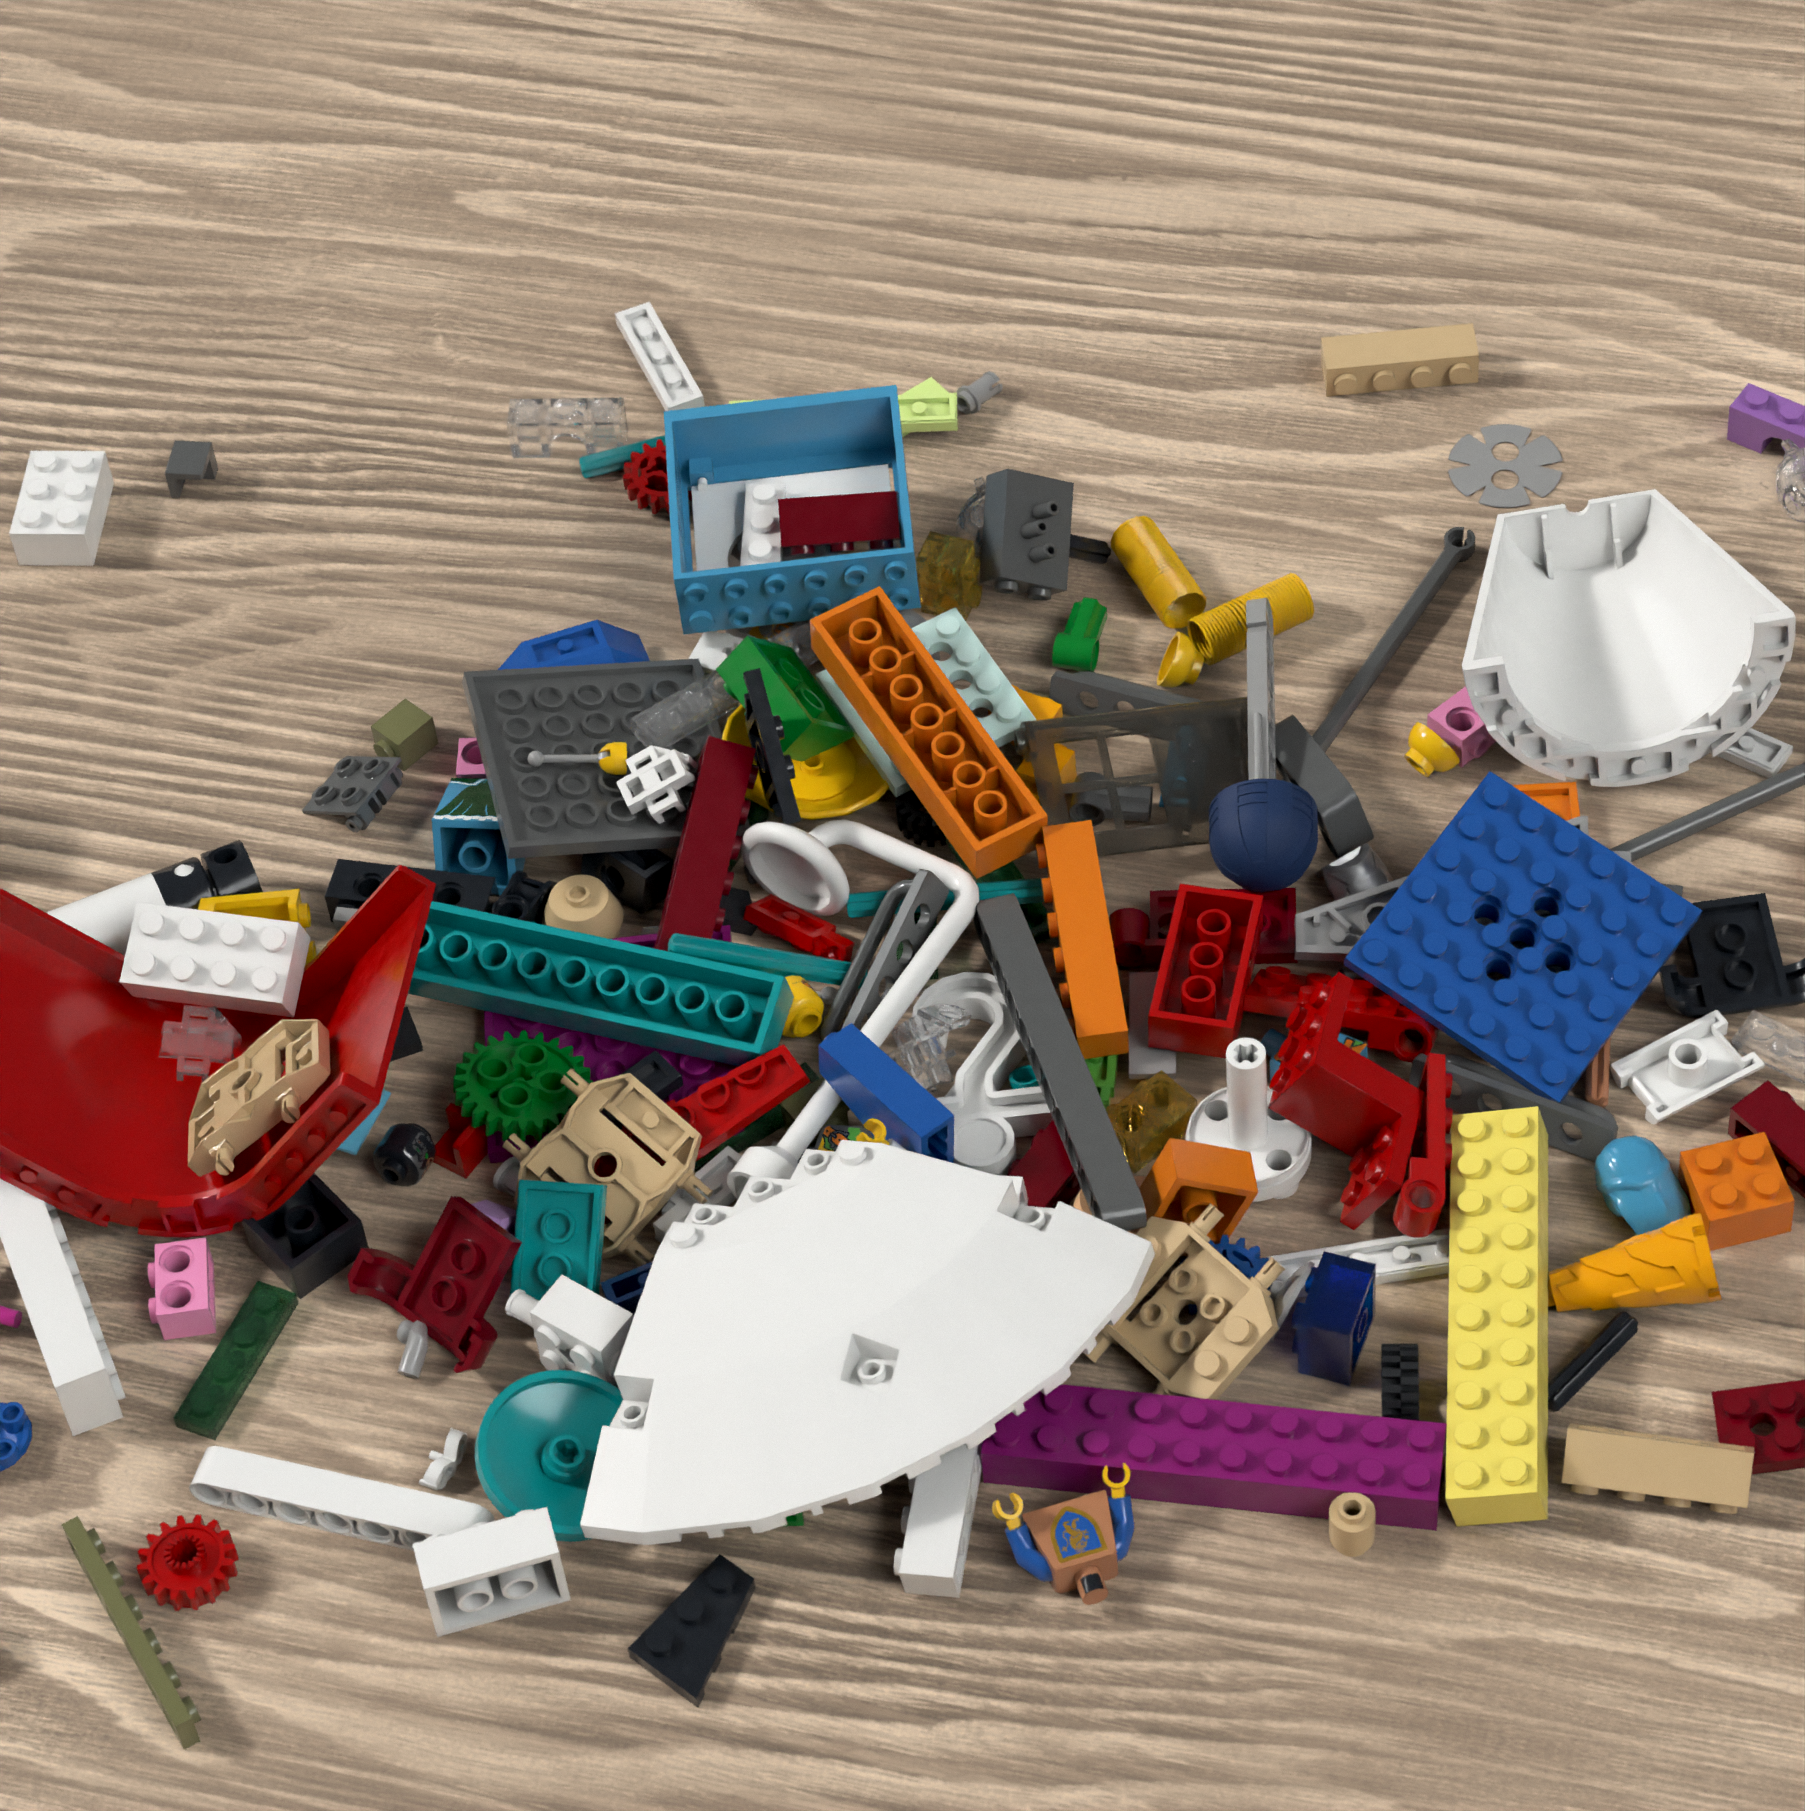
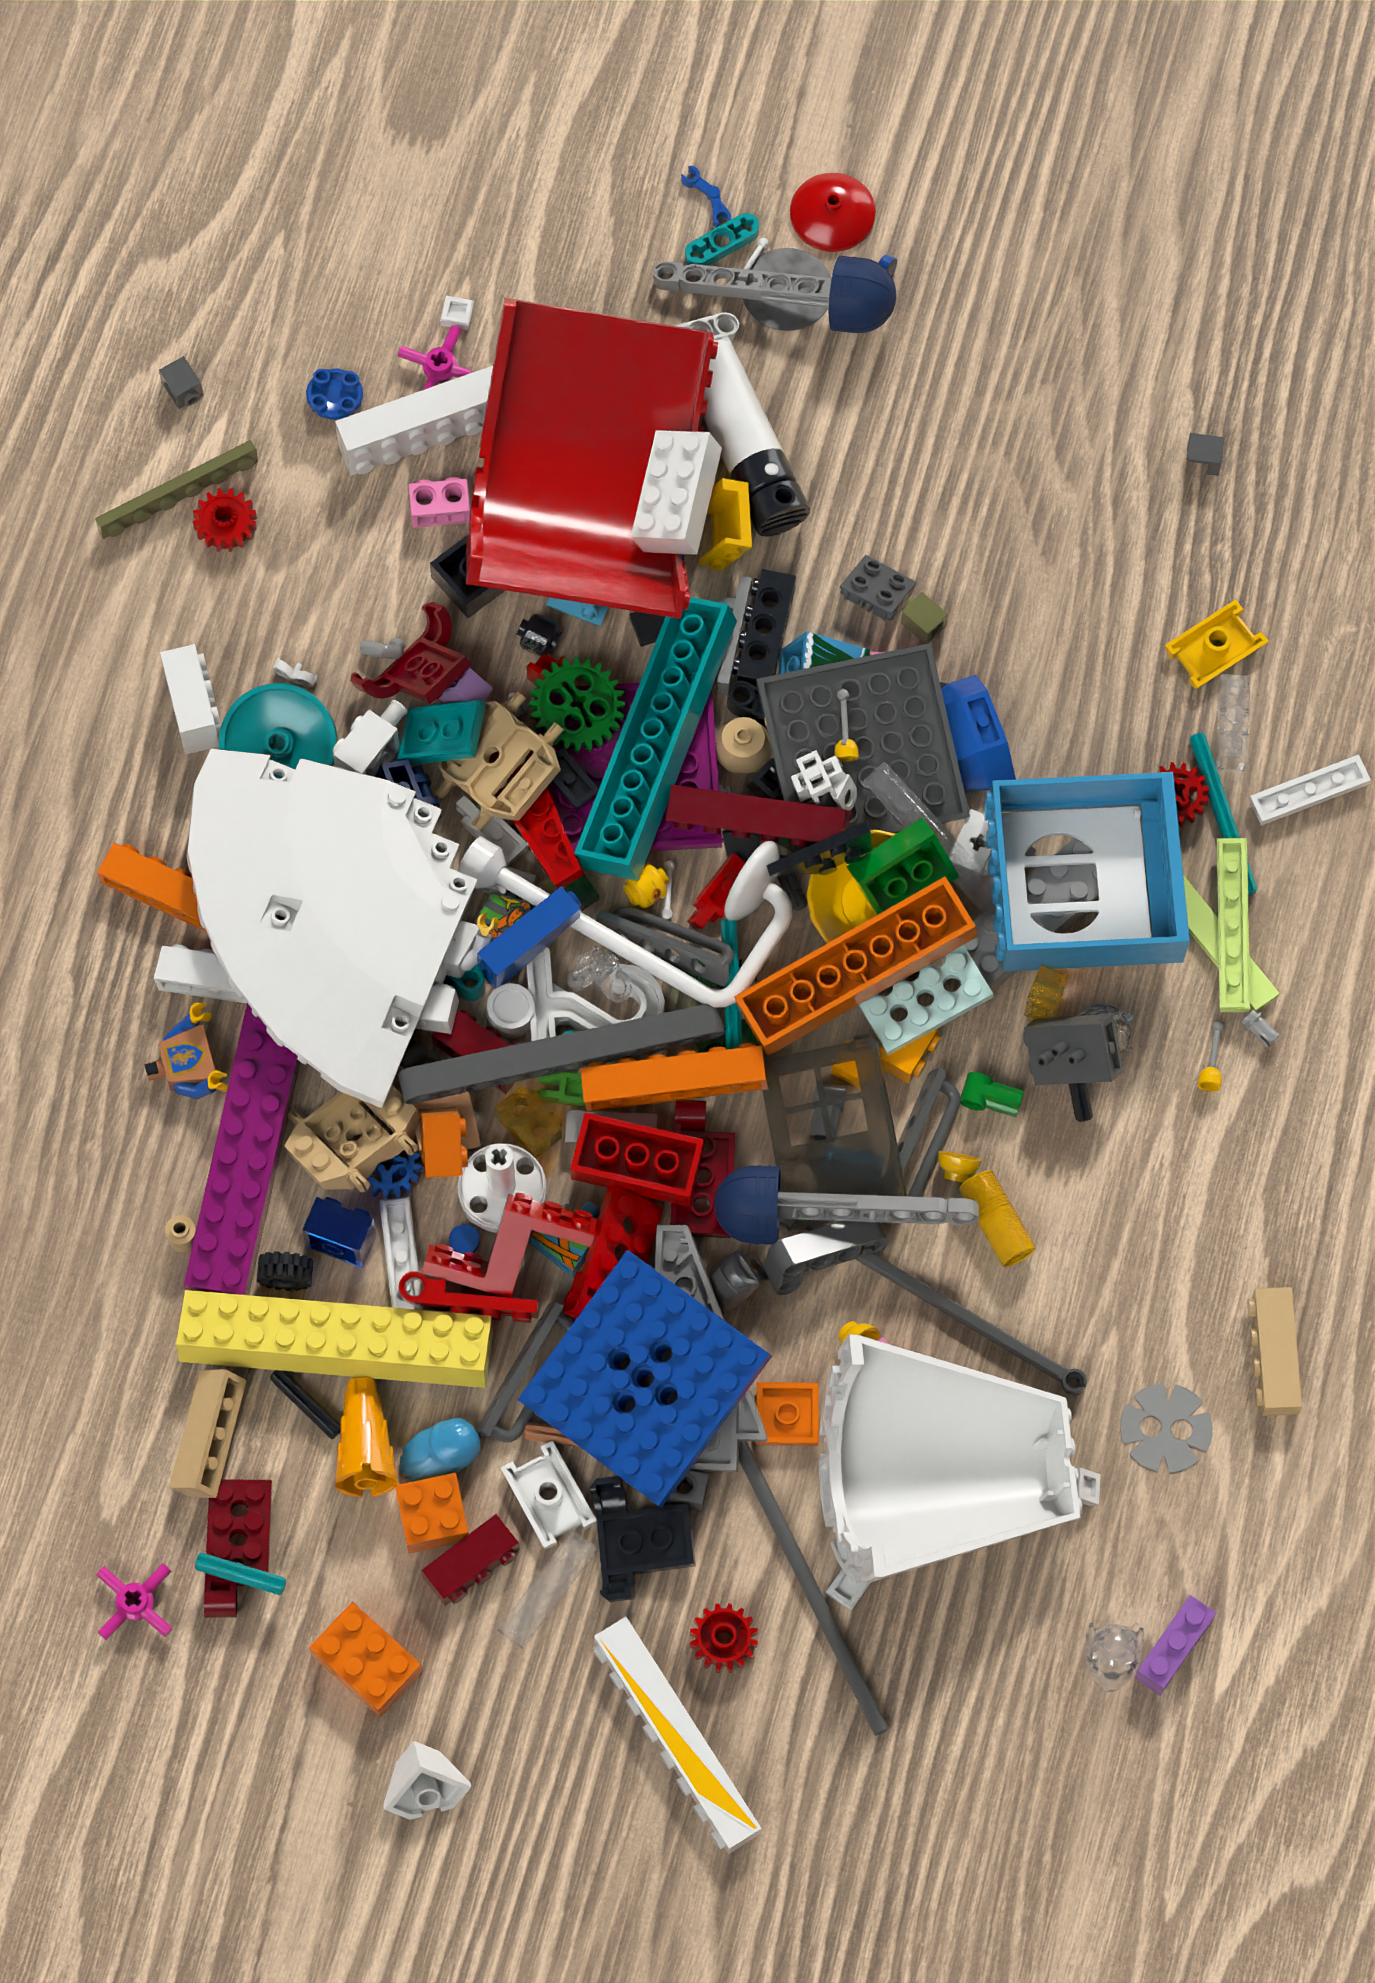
camera: 85 degrees right, 20 degrees up
white brick [9,451,114,566] -> none
clear piece [159,1005,242,1082] -> none
clear green plate [173,1281,299,1440] -> none
tan piece [188,1019,331,1177] -> none
white beam [189,1446,494,1551] -> none
black wing [628,1554,756,1708] -> none
teal axle [668,933,868,989] -> none
white plate [740,482,787,566] -> none
dark red brick [778,491,902,555] -> none
yellow piece [1111,516,1207,629] -> none
light grey dish [1269,1261,1315,1342] -> none
none -> orange brick [97,842,207,932]
none -> blue tile [449,1224,480,1255]
none -> yellow piece [1165,599,1269,689]
none -> yellow hinge [1197,1021,1224,1092]

